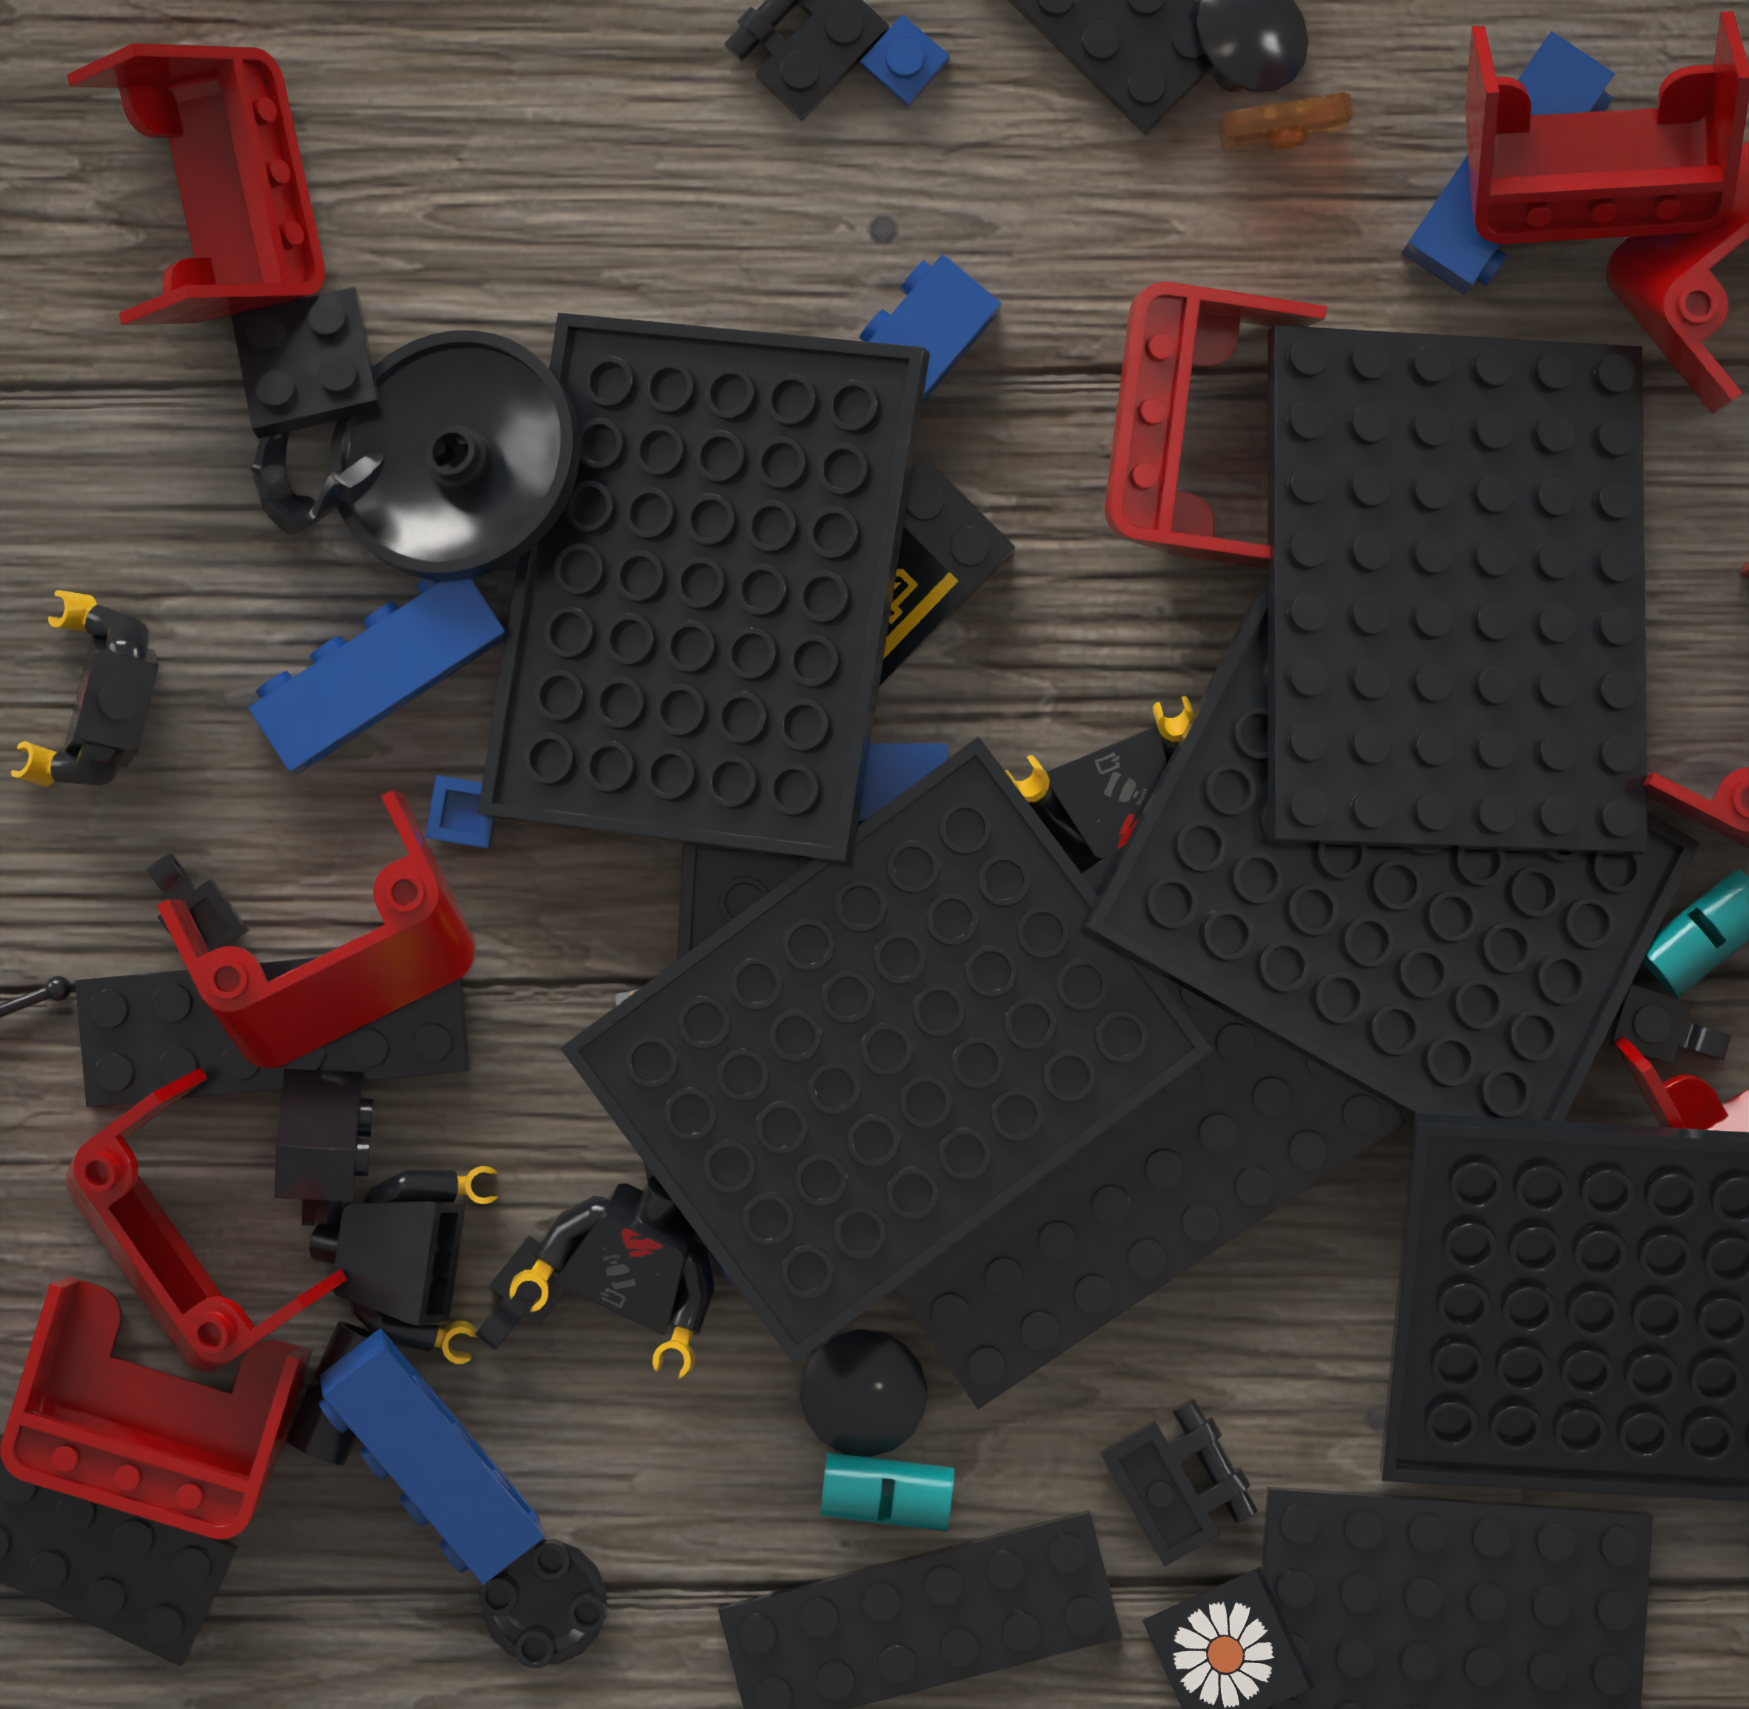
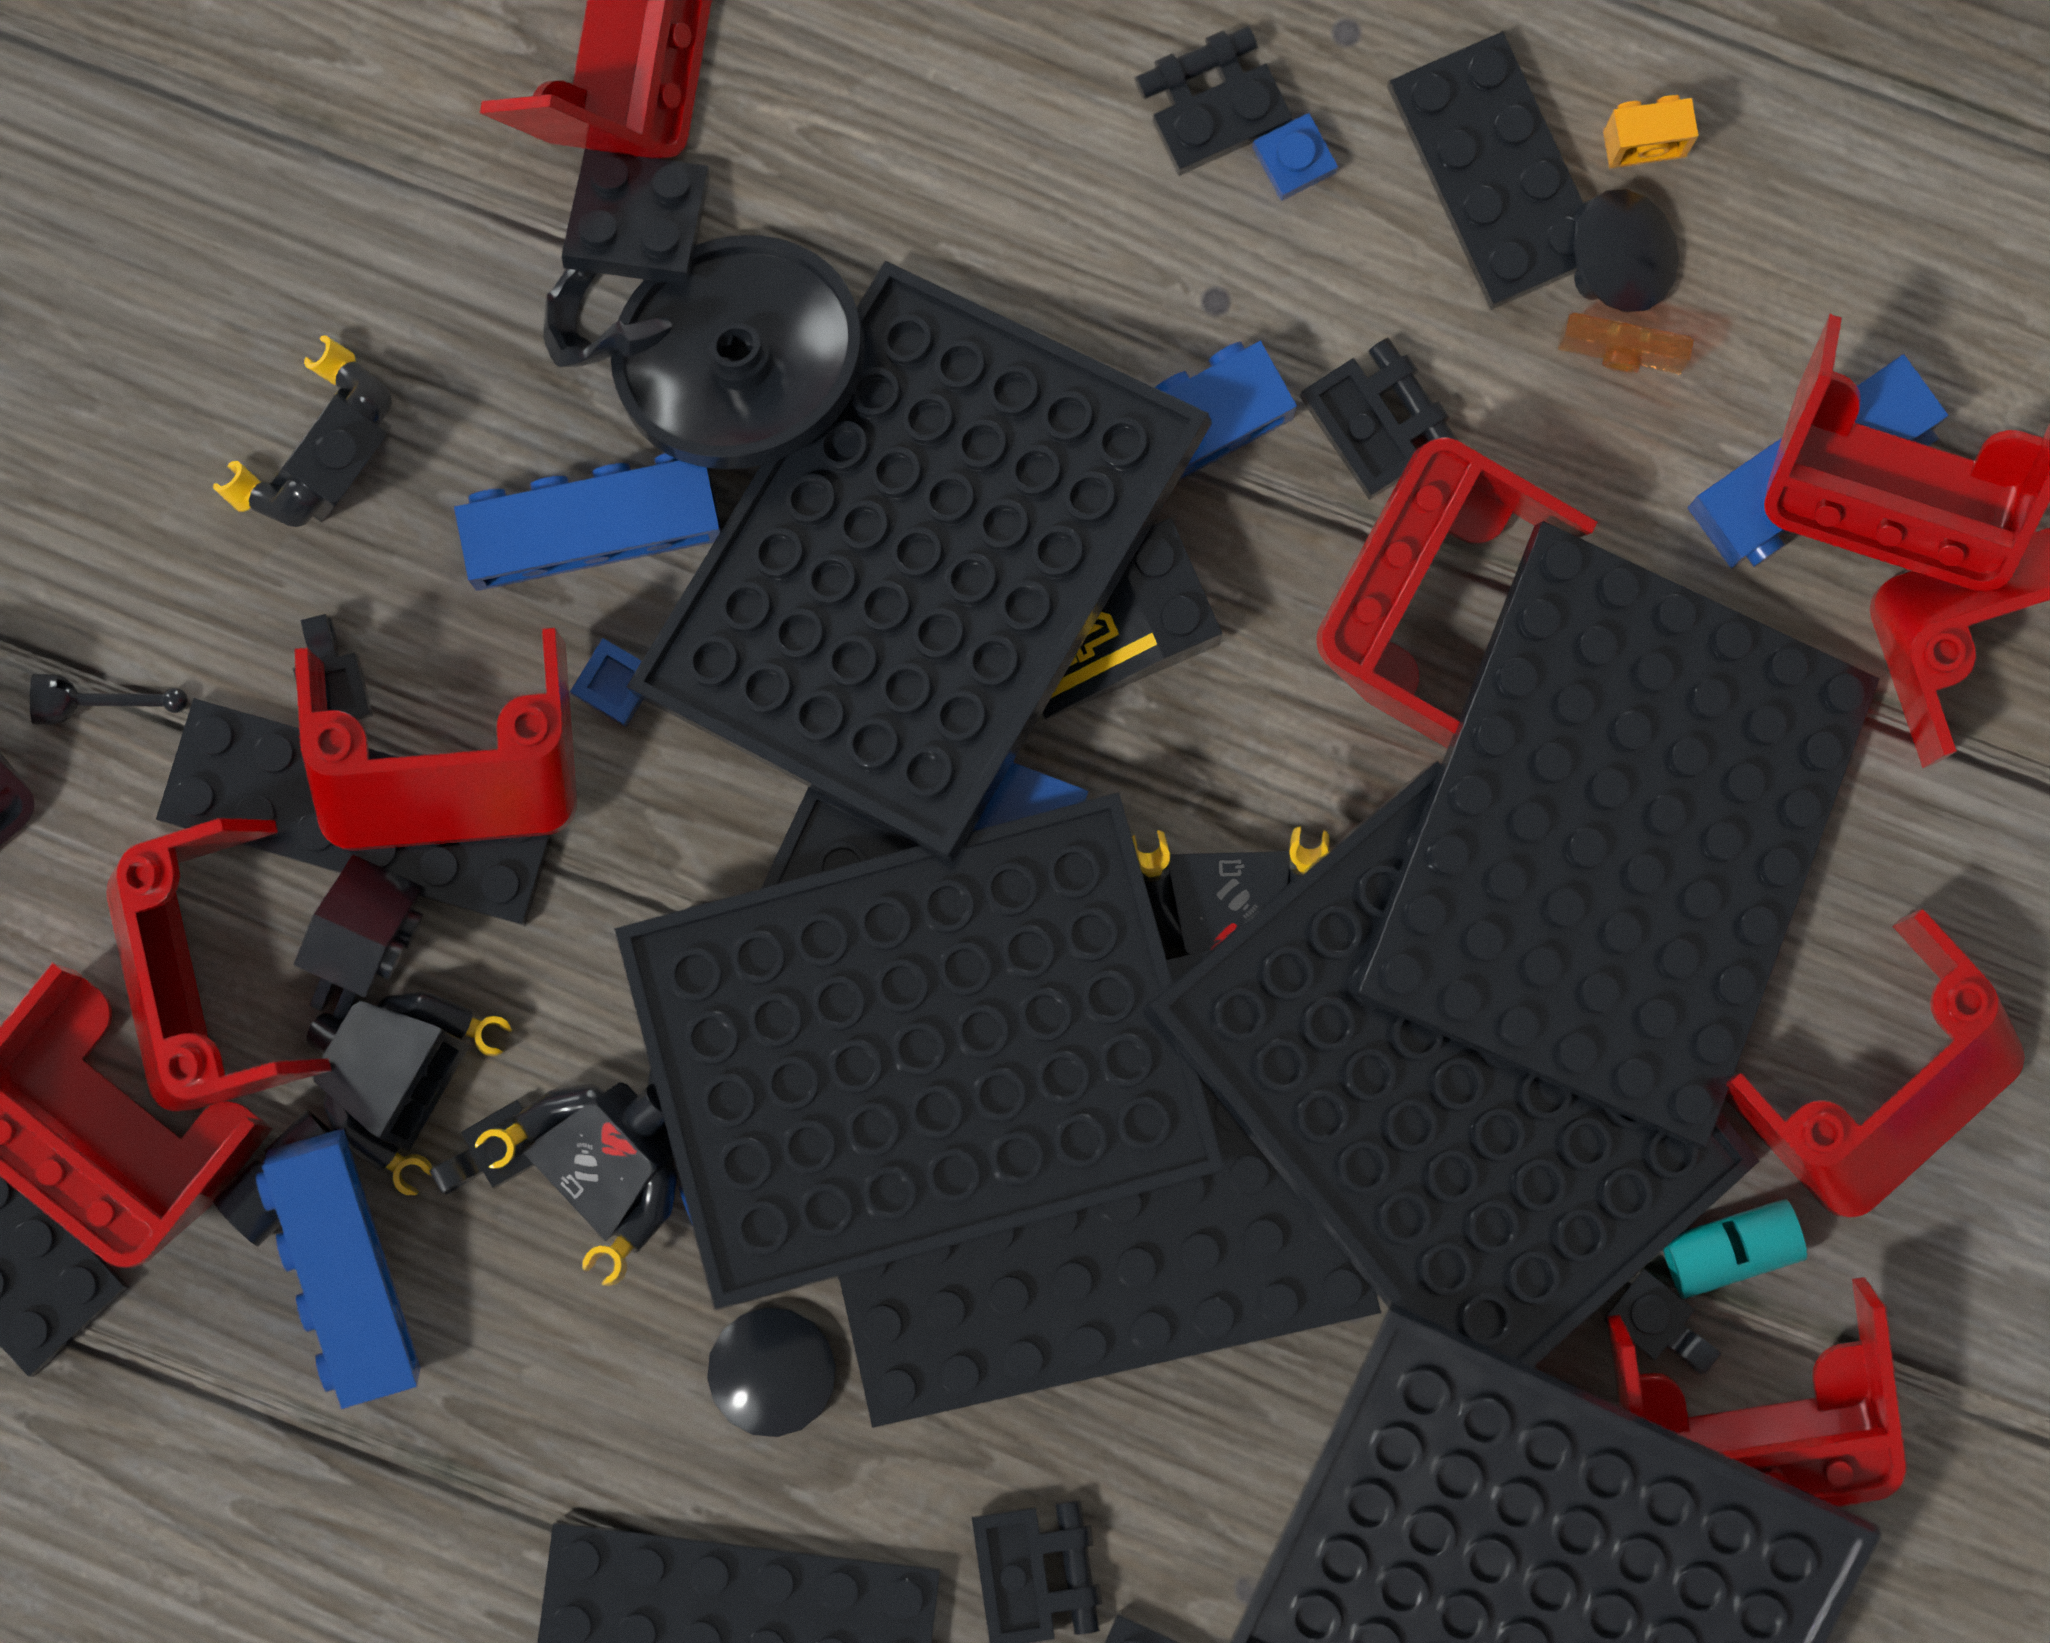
camera: 15 degrees right, 5 degrees down
black dish [479,1539,607,1668] -> none
teal pin [820,1452,955,1532] -> none
none -> black plate [1299,337,1458,500]

